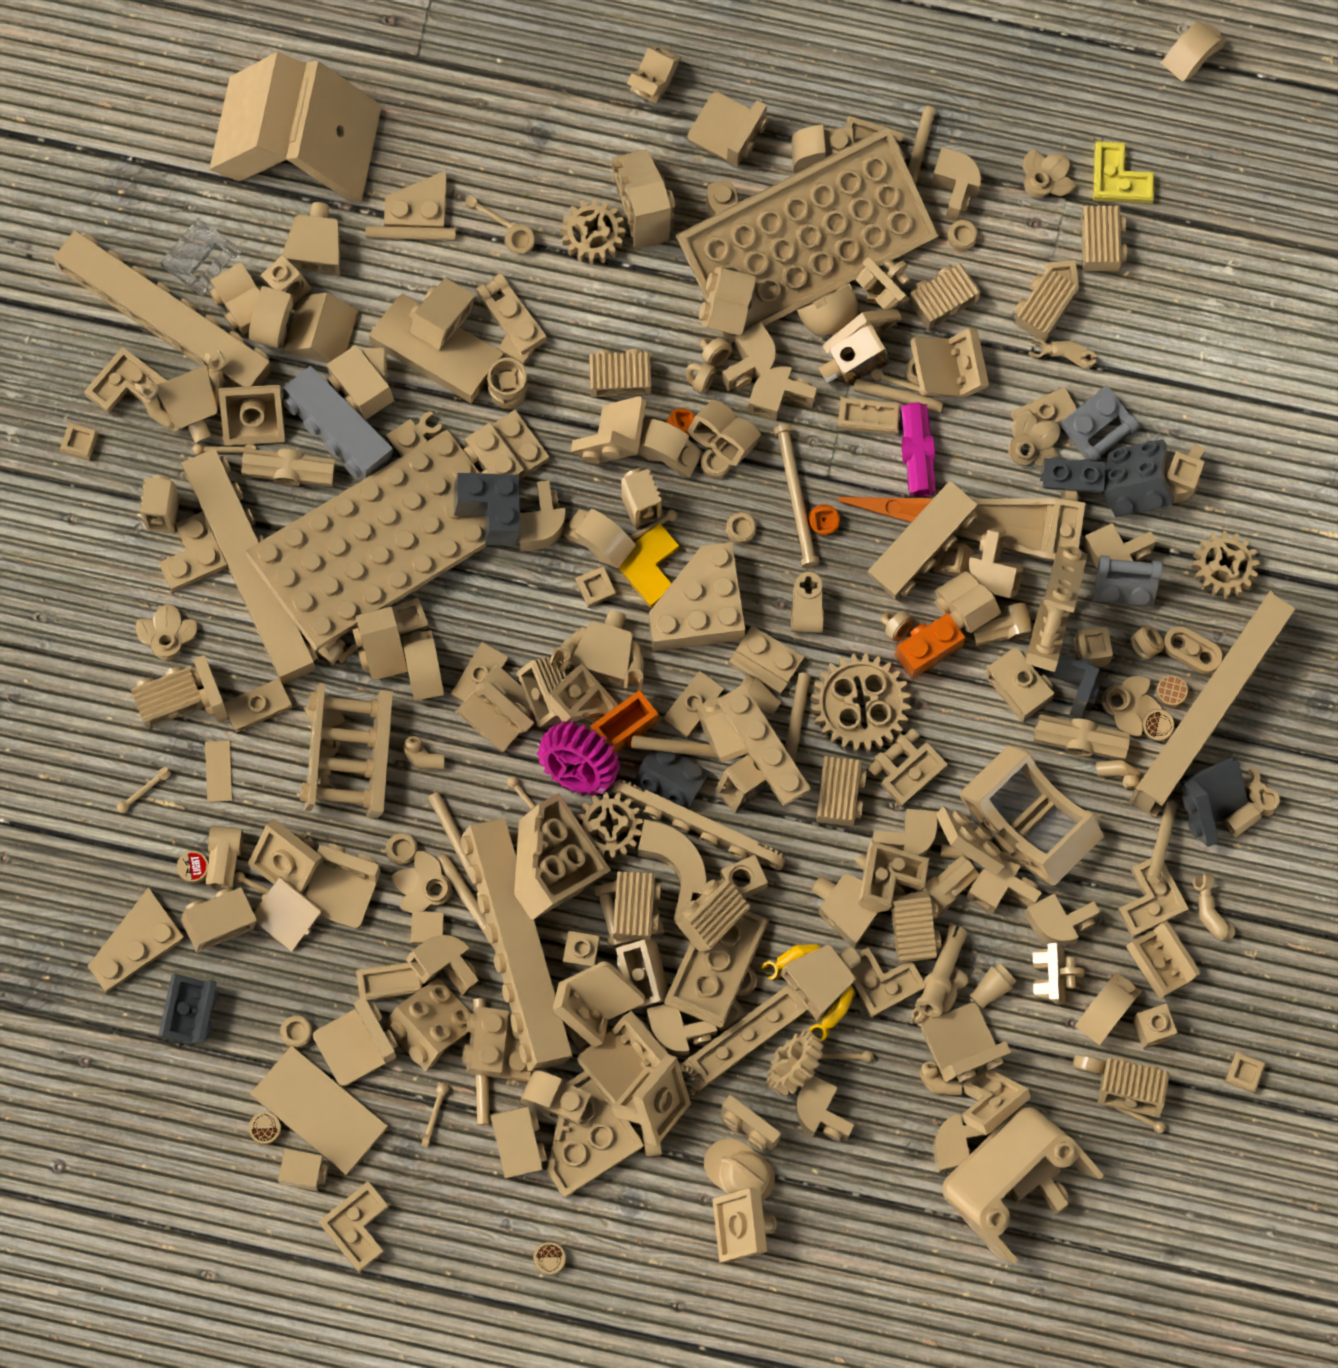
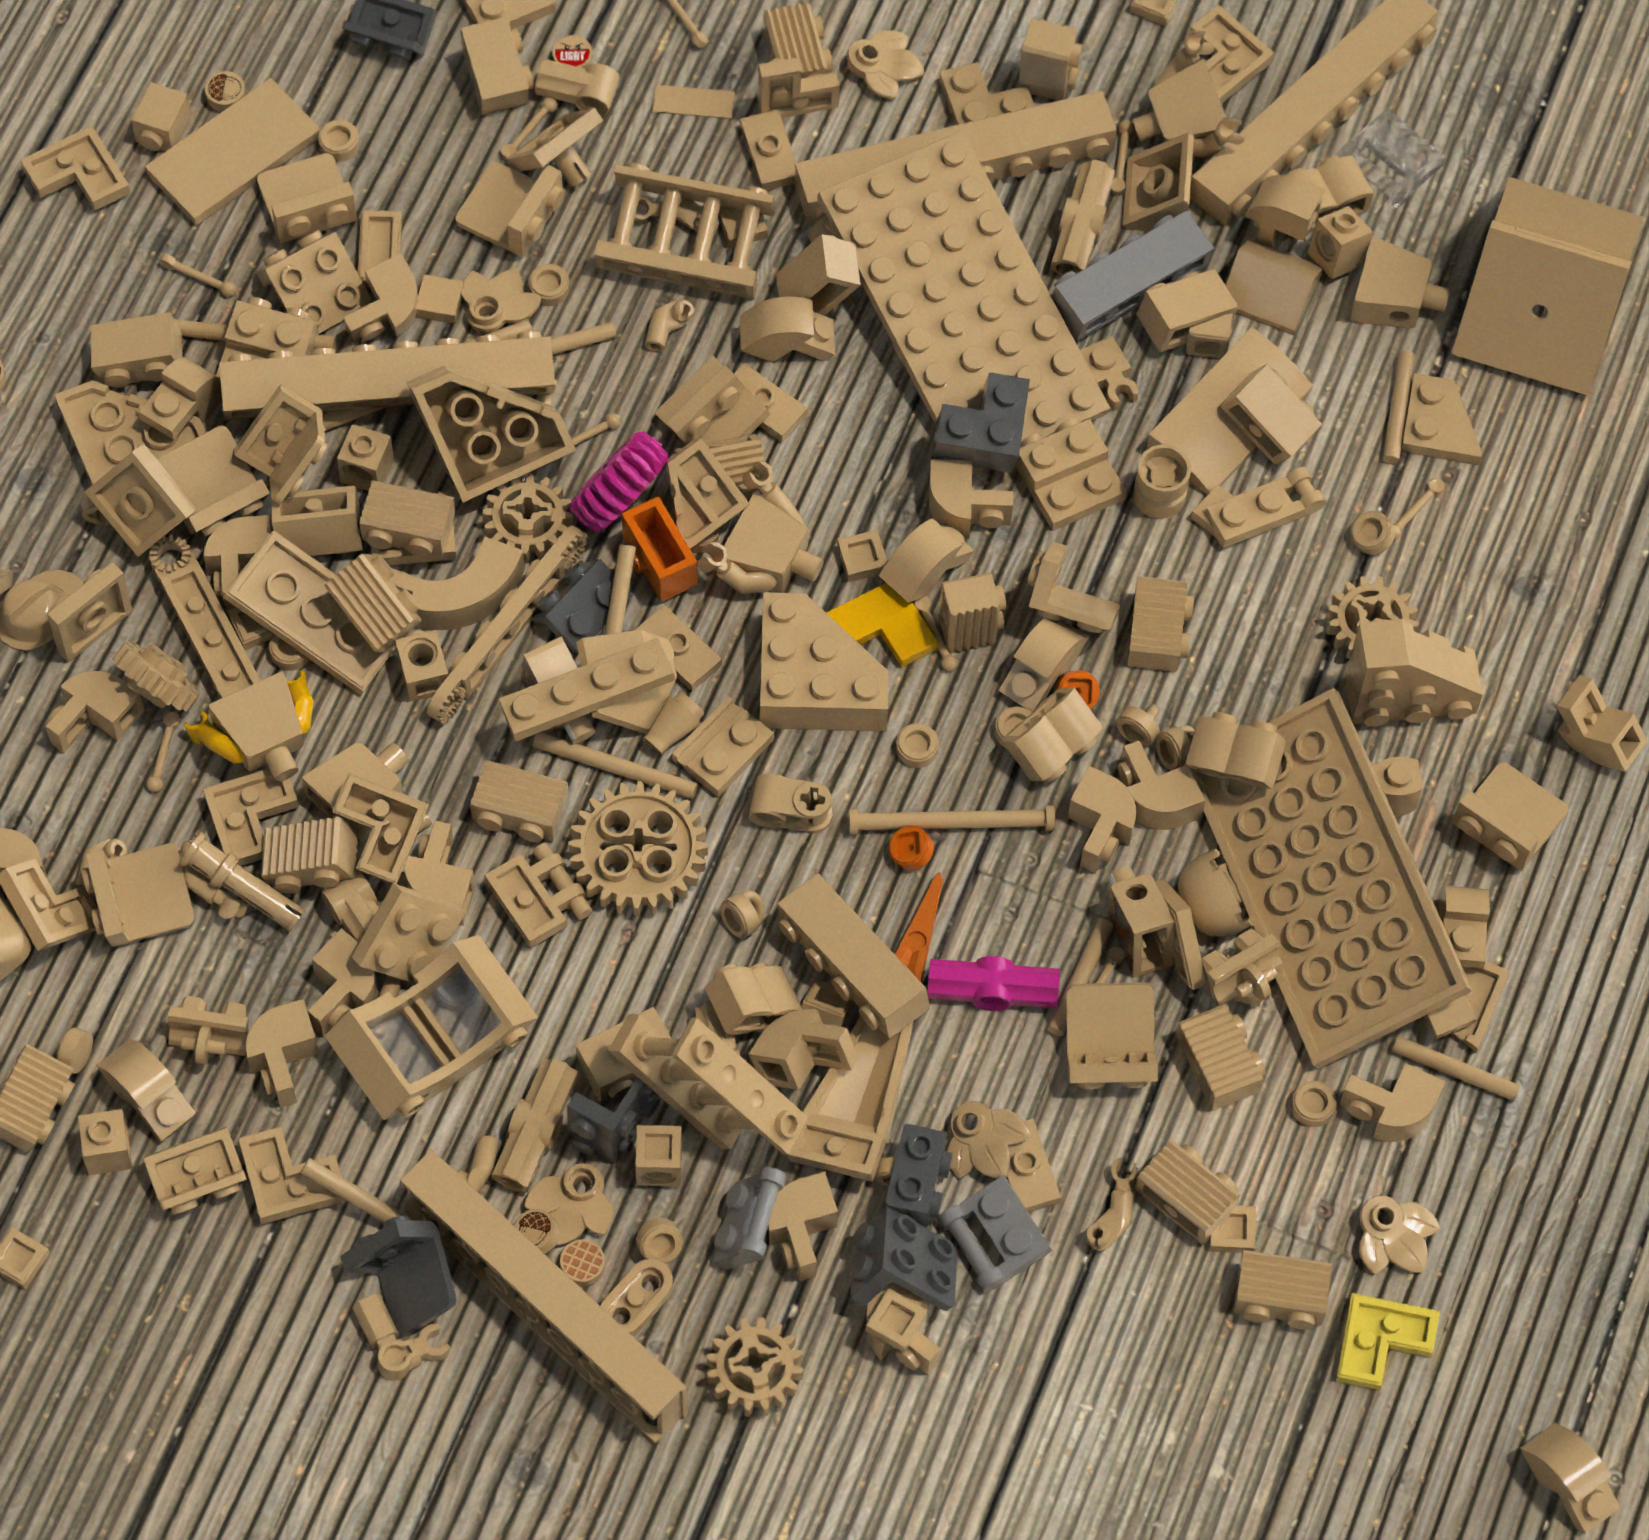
camera: 100 degrees right, 10 degrees down
tan piece [254,877,323,952] -> none
tan tile [392,597,429,638] -> none
tan plate [837,397,901,435] -> none
orange brick [894,613,965,680] -> none
tan cone [970,963,1016,1009] -> none
tan arm [1193,873,1235,941] -> none

